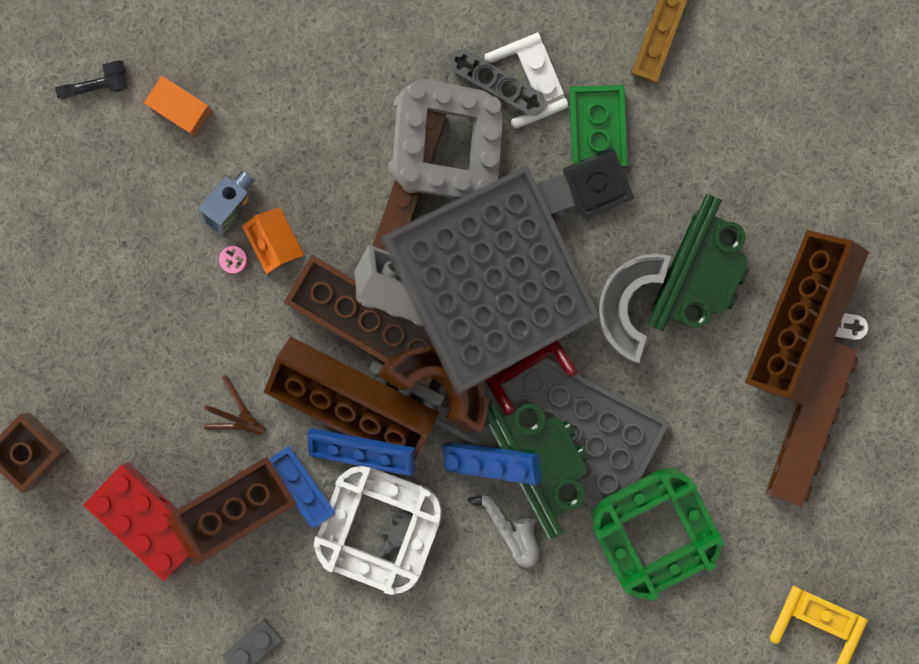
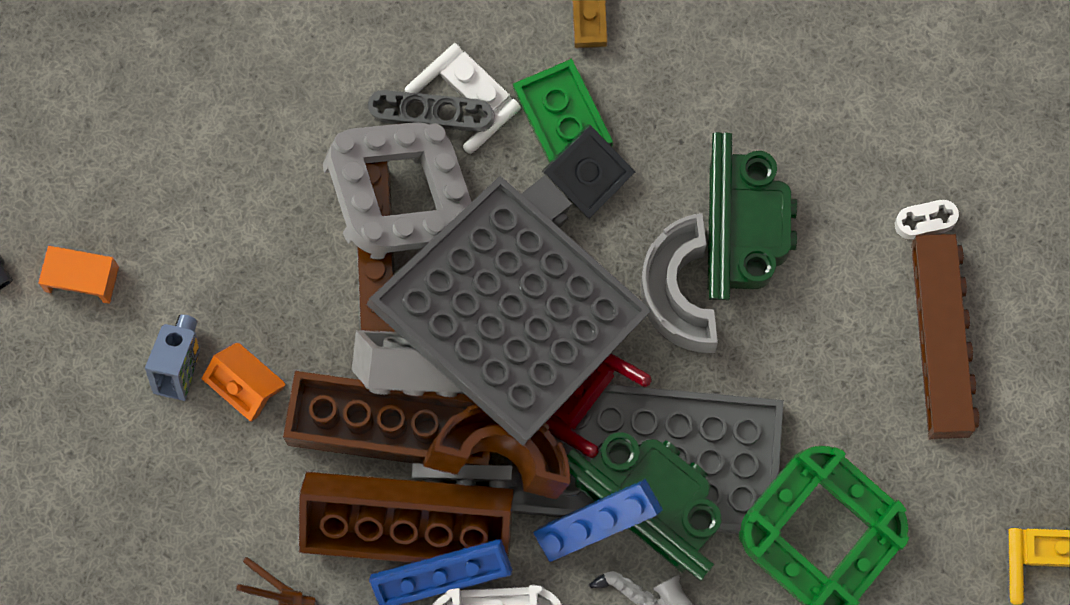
camera: 20 degrees left, 15 degrees down
bright pink tile [219,246,248,274] -> none
reddish brown brick [745,230,869,407] -> none

